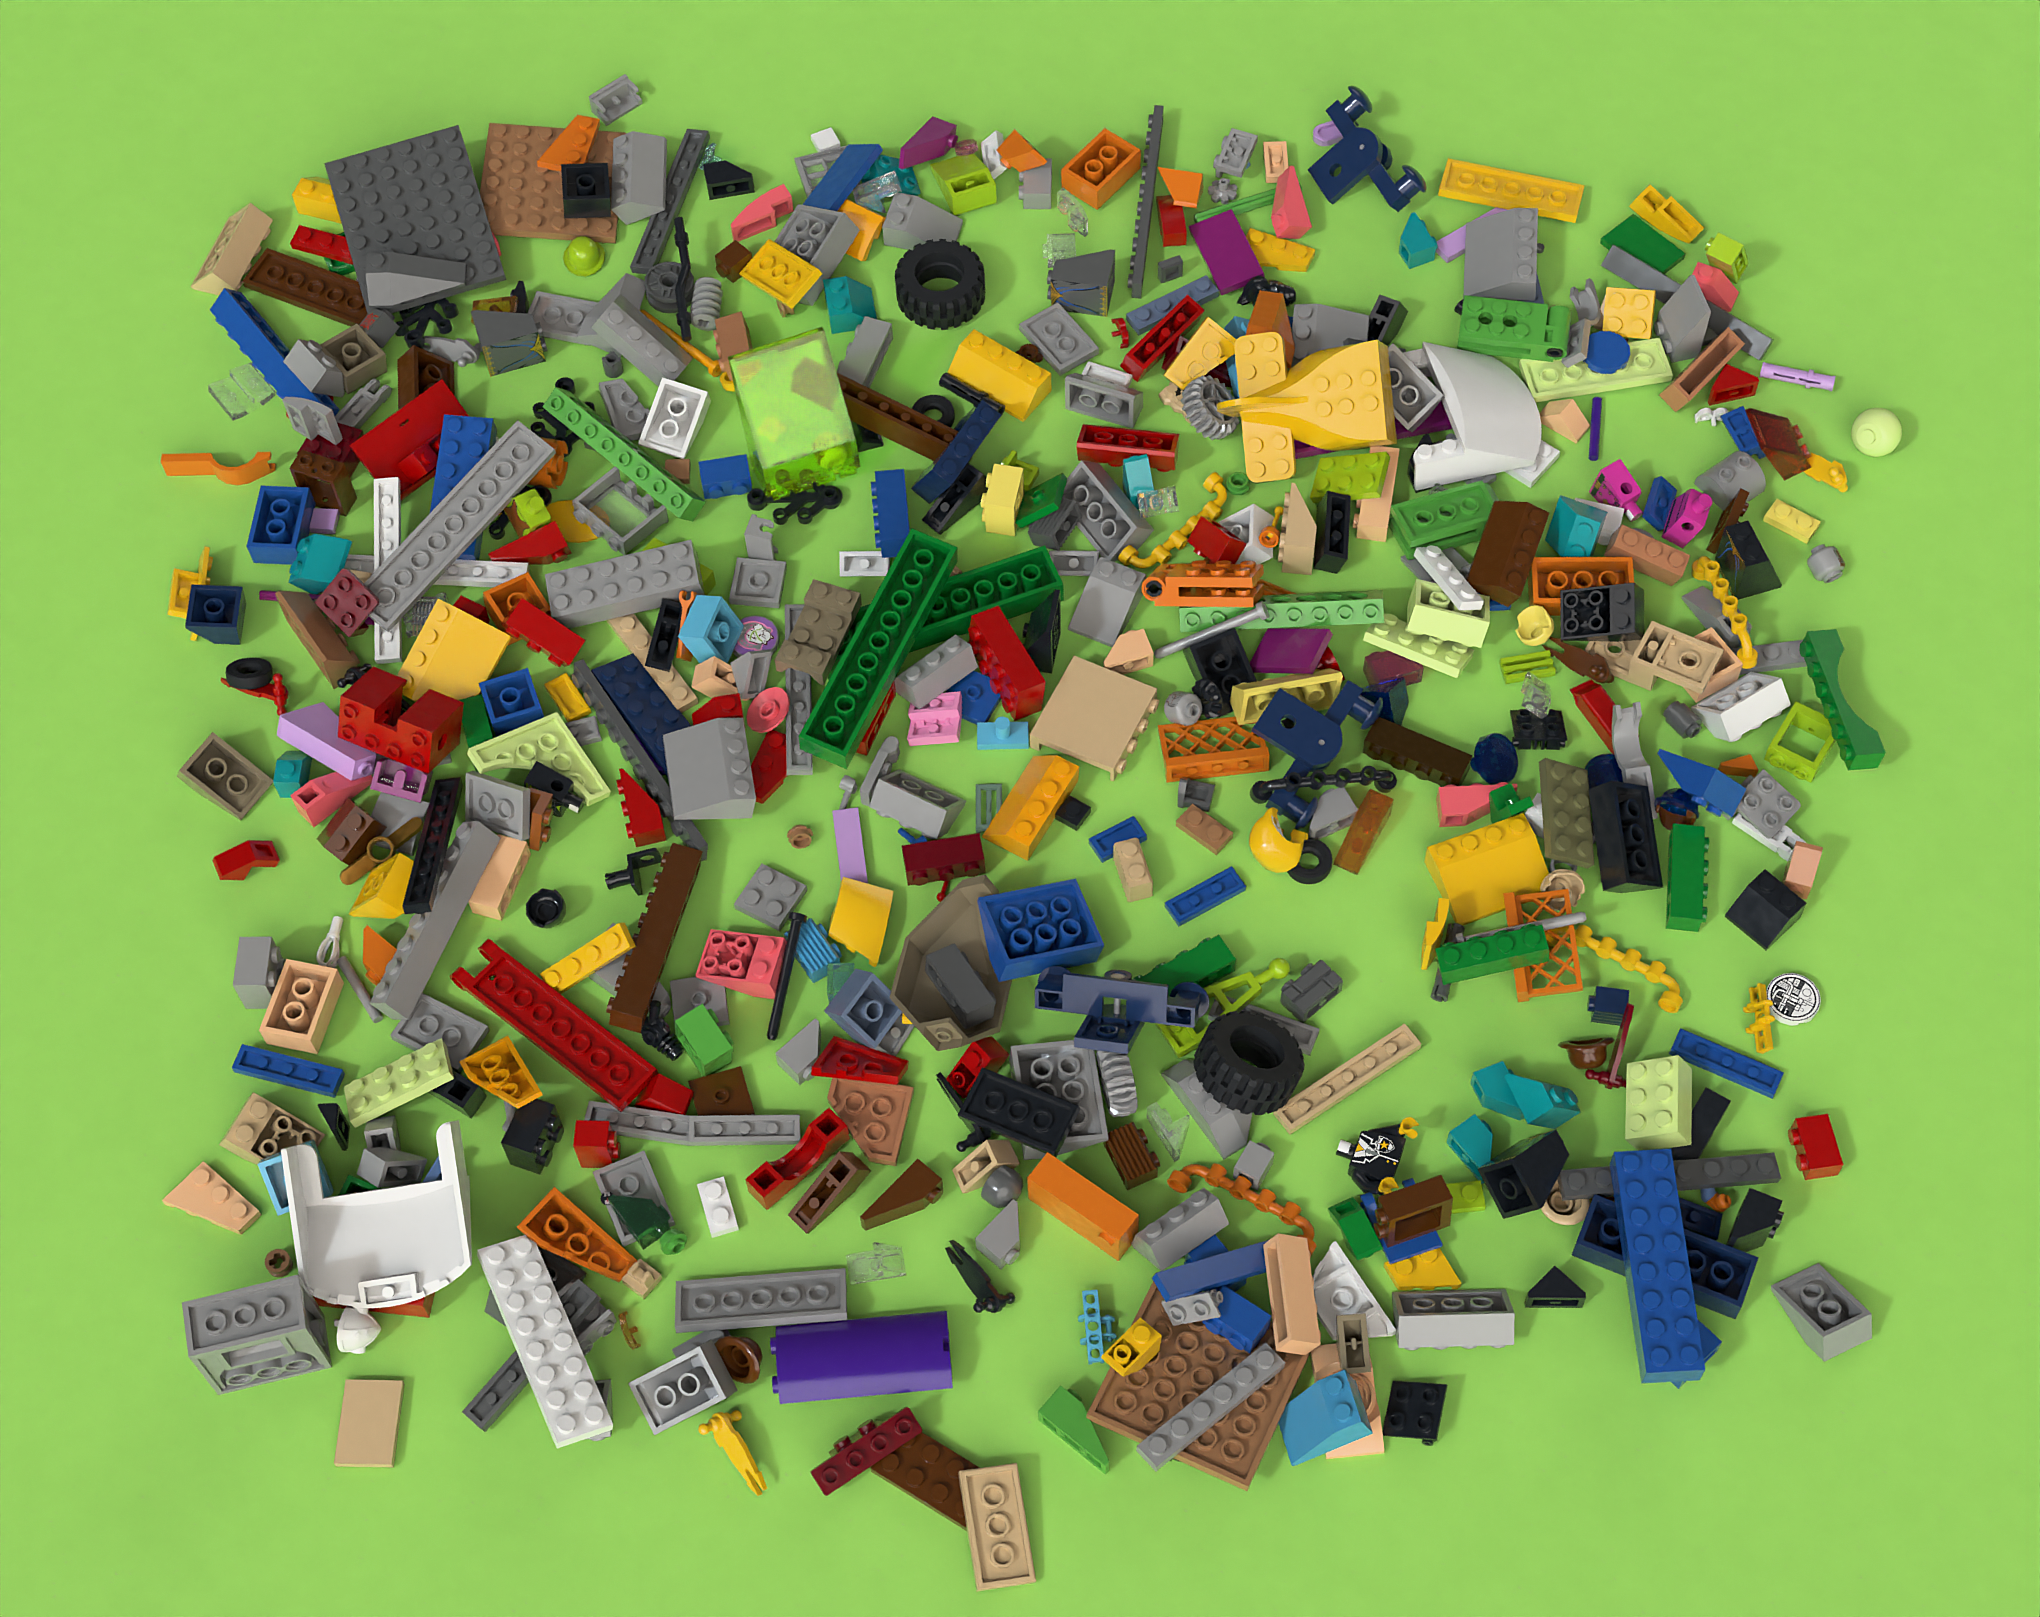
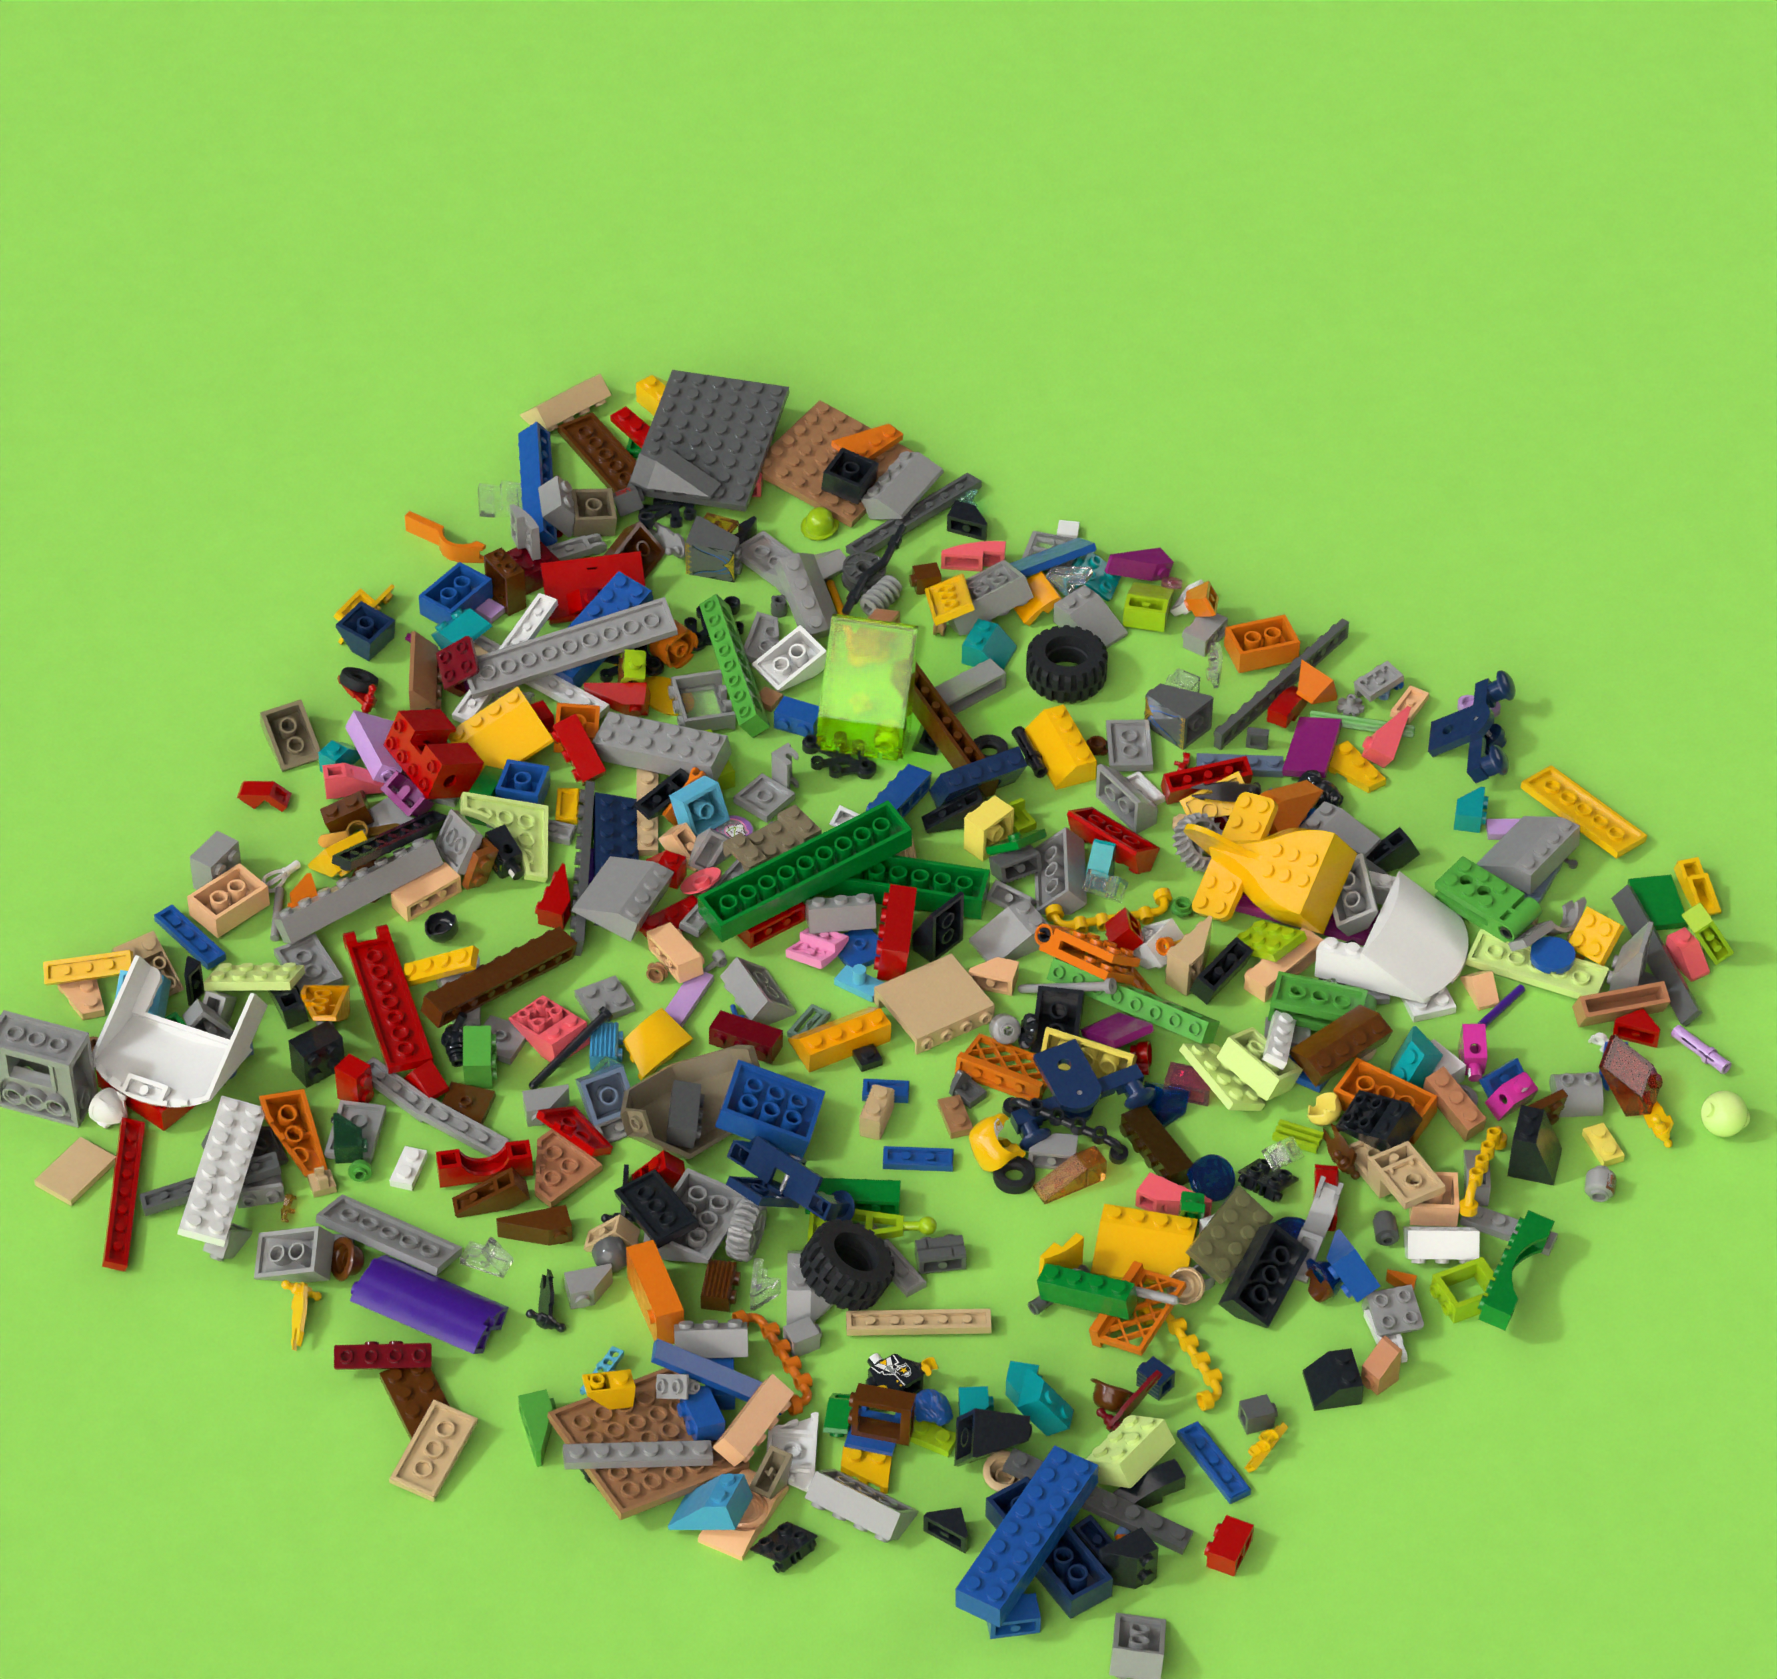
camera: 30 degrees right, 15 degrees down
light grey hinge [589,74,643,126] -> none
black bracket [605,848,662,896] -> none
light grey hinge [860,736,900,806] -> none
green brick [1666,823,1709,932] -> none
tile [1766,973,1821,1026] -> none
none -> yellow plate [43,950,133,986]
none -> red plate [102,1117,145,1272]
none -> light nougat brick [646,922,705,983]
none -> blue hair [915,1389,953,1426]
none -> black piece [1191,781,1261,802]
none -> dark grey brick [1238,1394,1278,1434]

